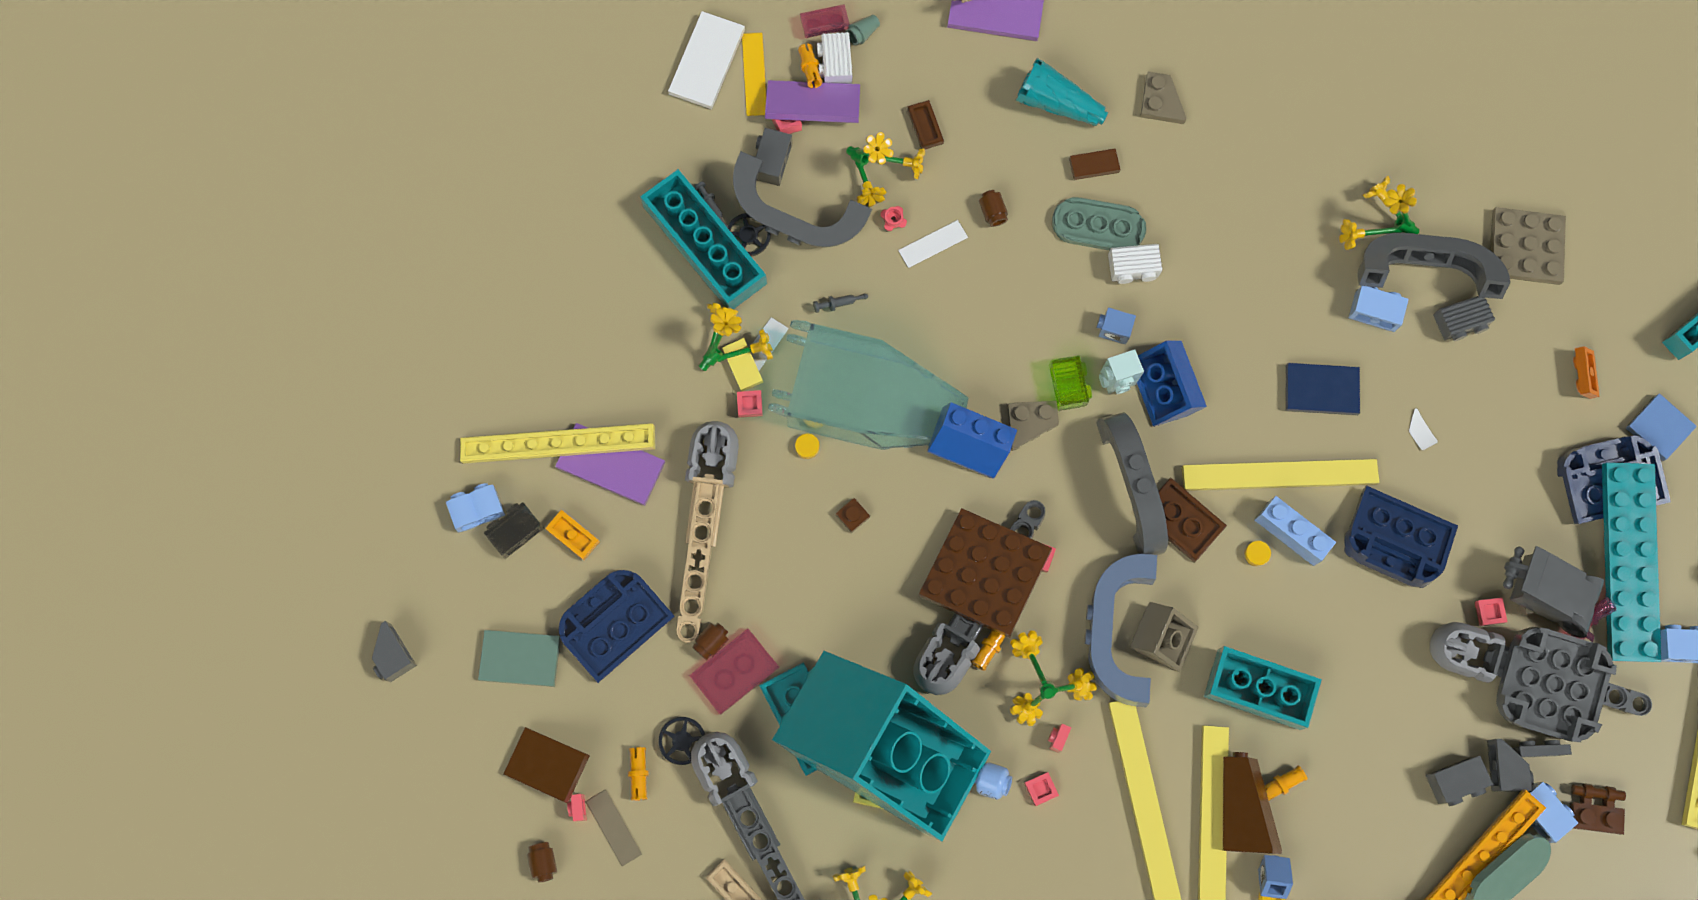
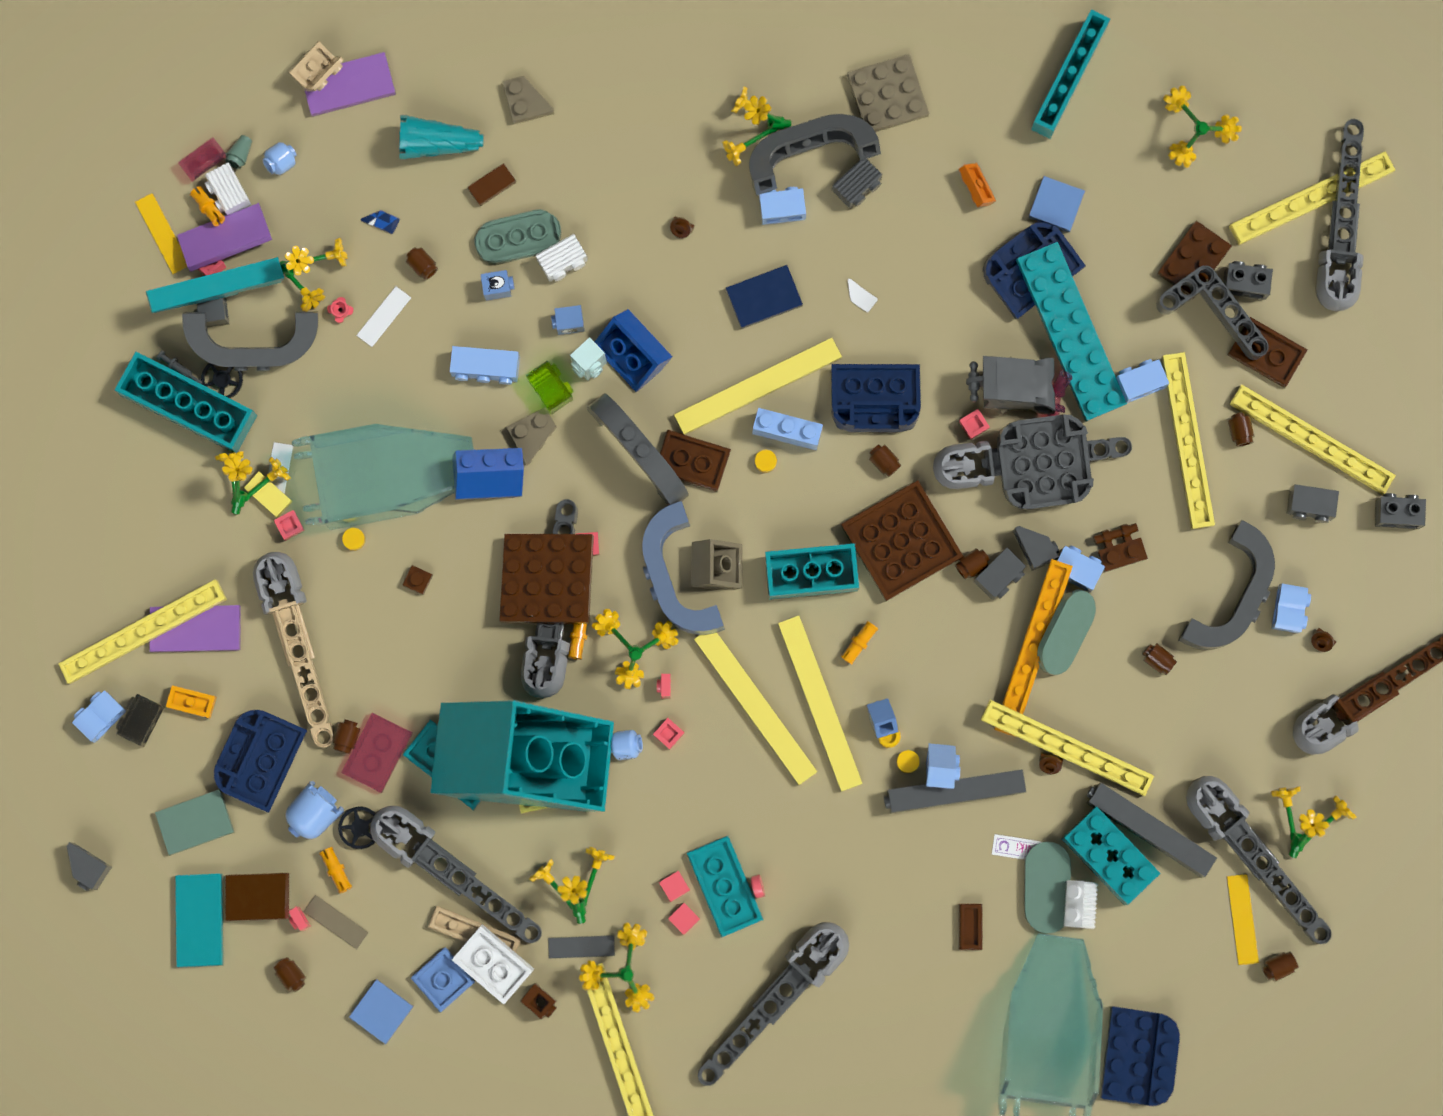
camera: 20 degrees left, 5 degrees up
white tile [668,11,745,110] -> none
dark grey piece [813,293,868,313] -> none
reddish brown tile [907,100,944,150] -> none
reddish brown slope [1223,752,1282,854] -> none
dark grey plate [1512,740,1572,758] -> none
none -> teal slope [145,257,284,313]
none -> teal tile [175,873,224,967]
none -> light blue head [263,142,296,175]
none -> light blue cylinder [285,781,344,839]
none -> dark blue sticker [361,210,400,234]
none -> light blue brick [450,346,520,385]
none -> medium blue brick [481,270,515,301]
none -> reddish brown plate [670,216,695,238]
none -> reddish brown plate [841,480,963,602]
none -> reddish brown brick [869,444,902,477]
none -> reddish brown brick [955,548,990,579]

